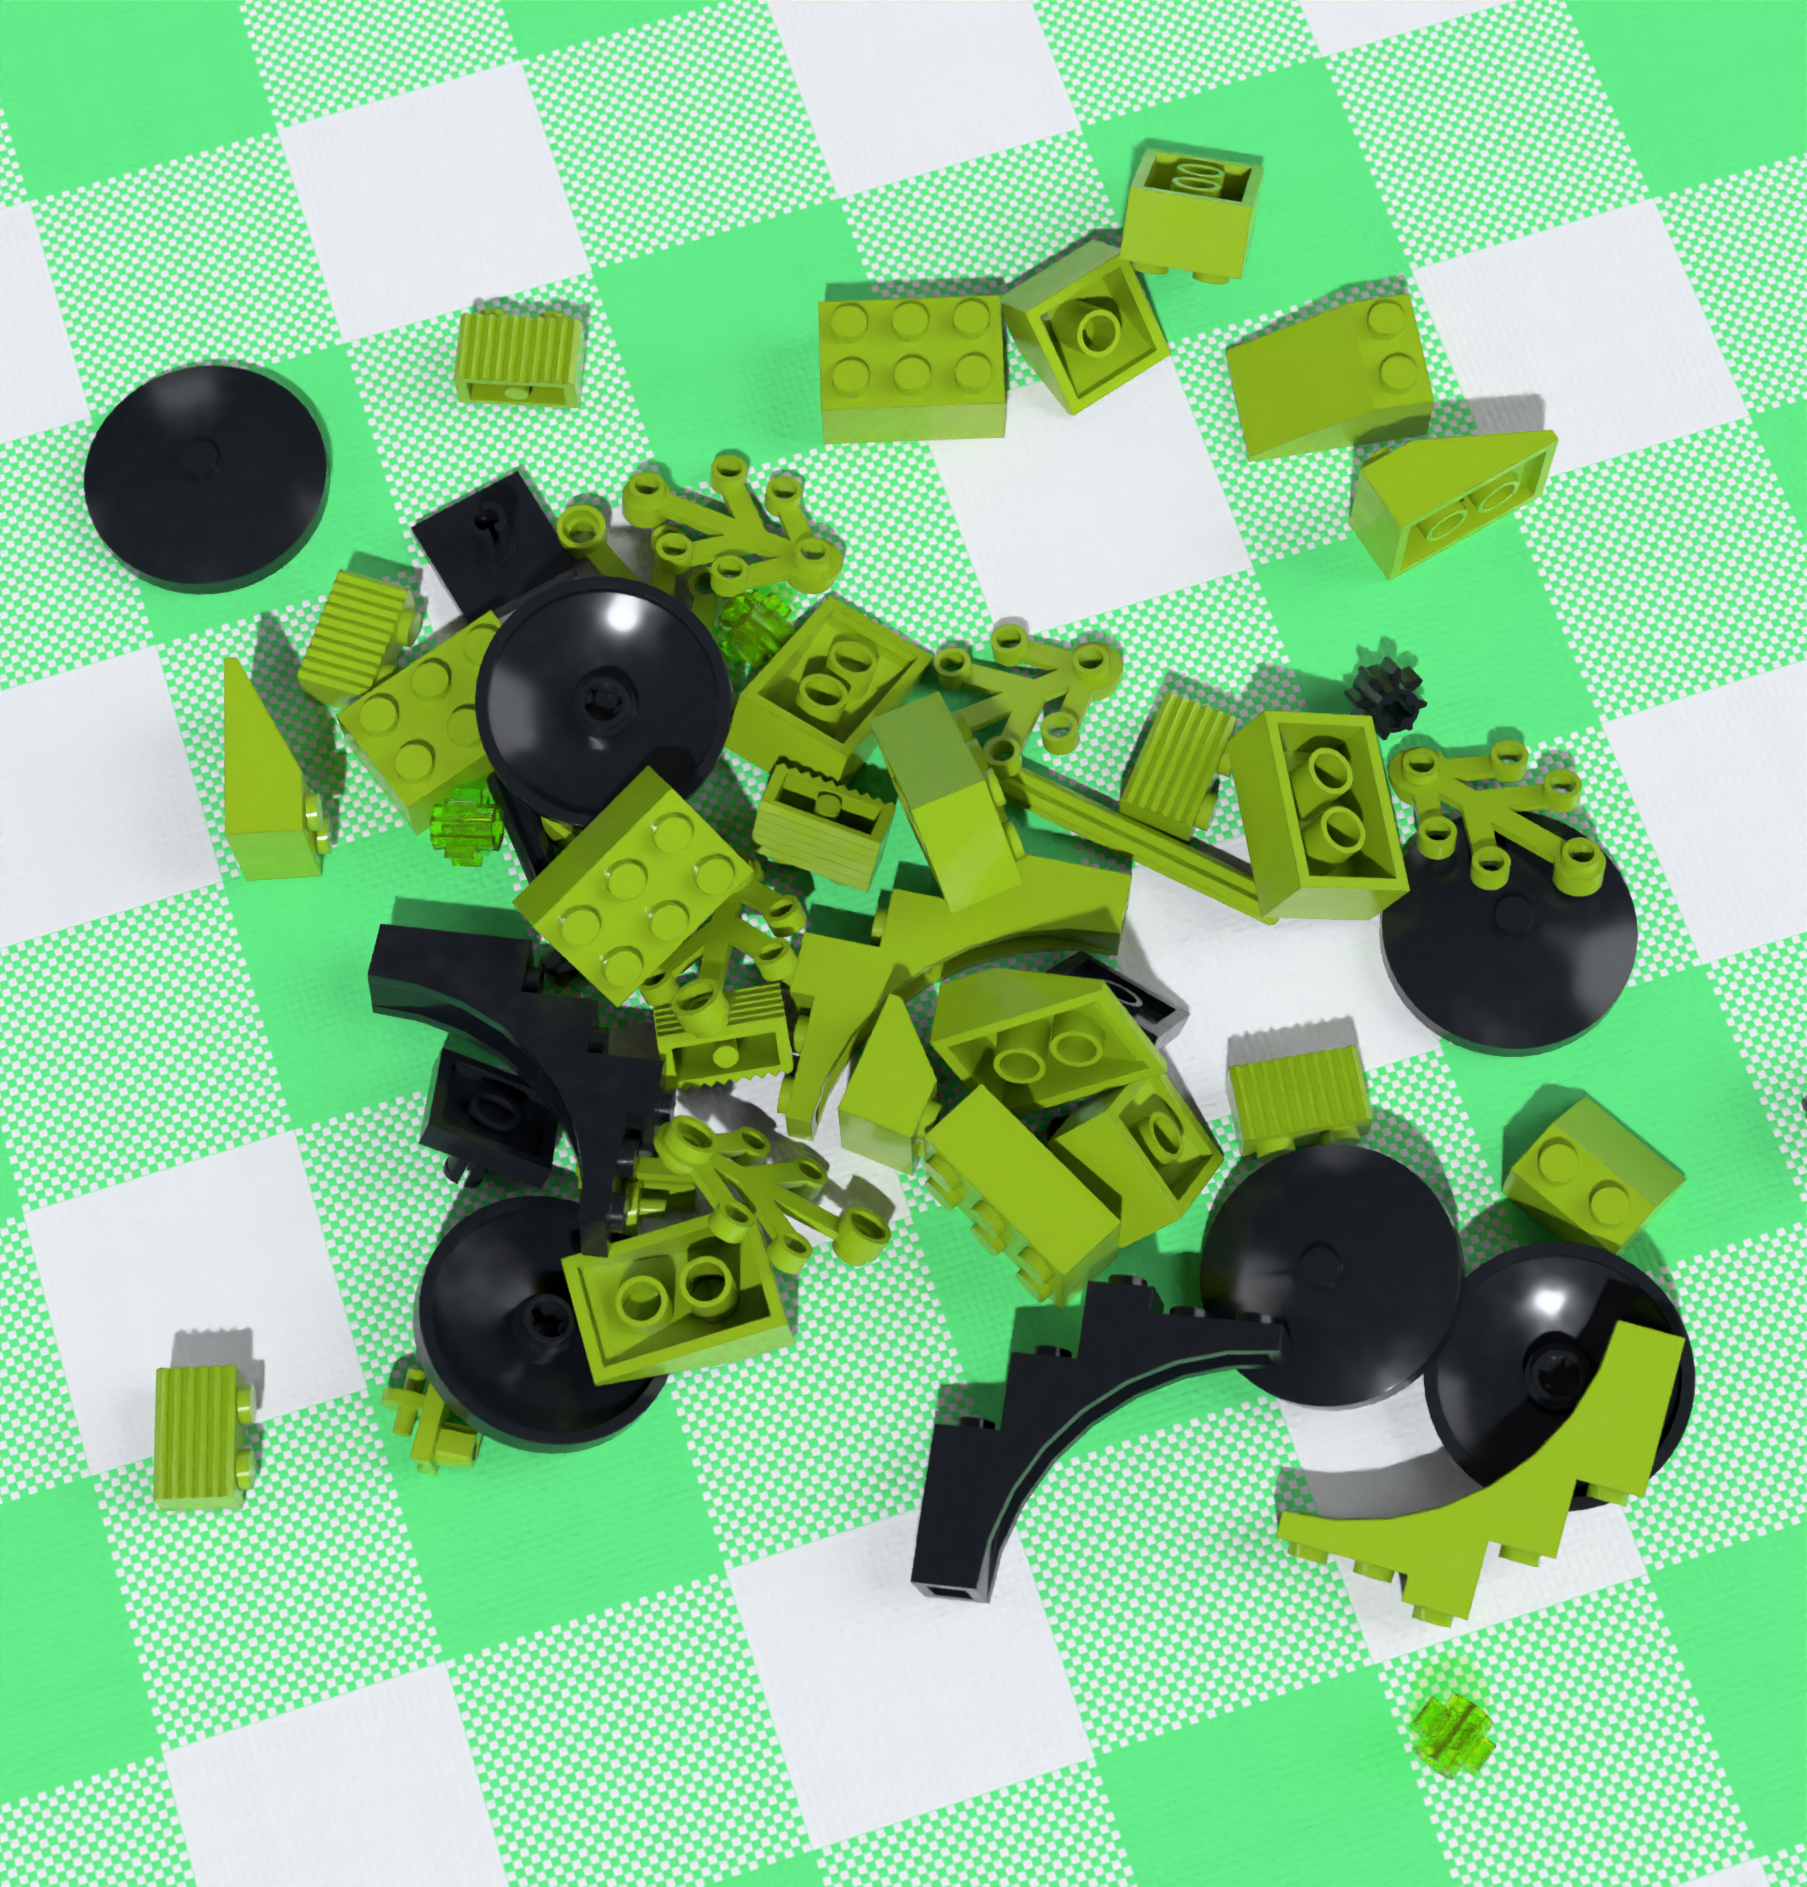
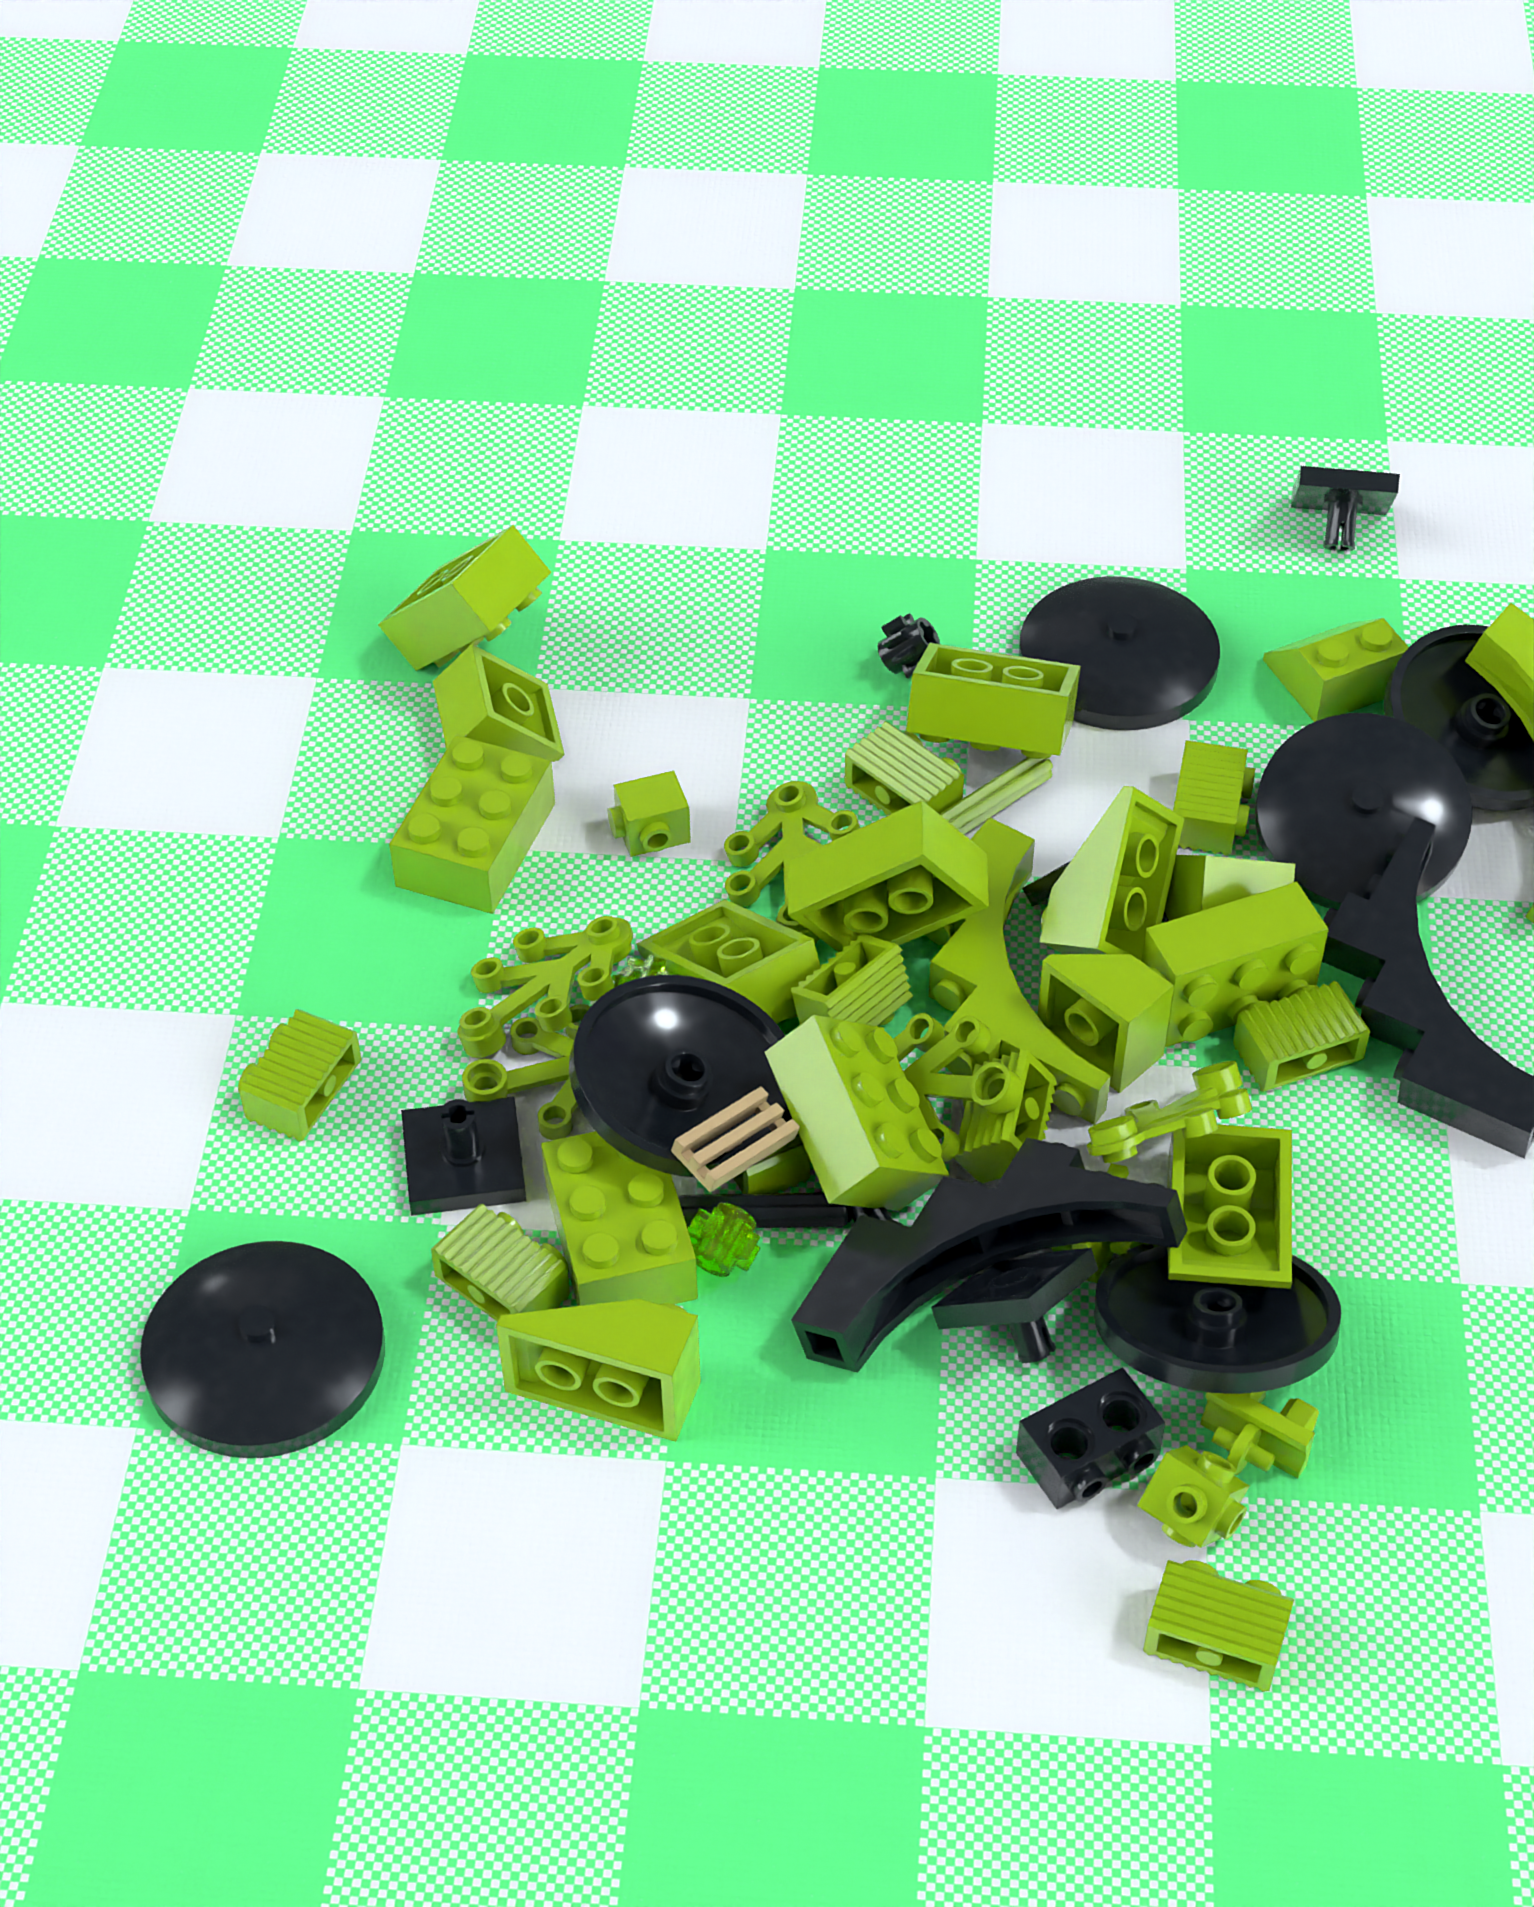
camera: 70 degrees left, 20 degrees down
lime slope [1225,293,1435,462] -> none
lime slope [1349,430,1559,581] -> none
lime plant [1388,740,1606,897] -> none
none -> lime brick [607,770,691,857]
none -> tan tile [671,1087,800,1192]
none -> black brick [1016,1367,1166,1509]
none -> lime brick [1137,1445,1250,1548]
none -> lime brick [1233,981,1370,1092]

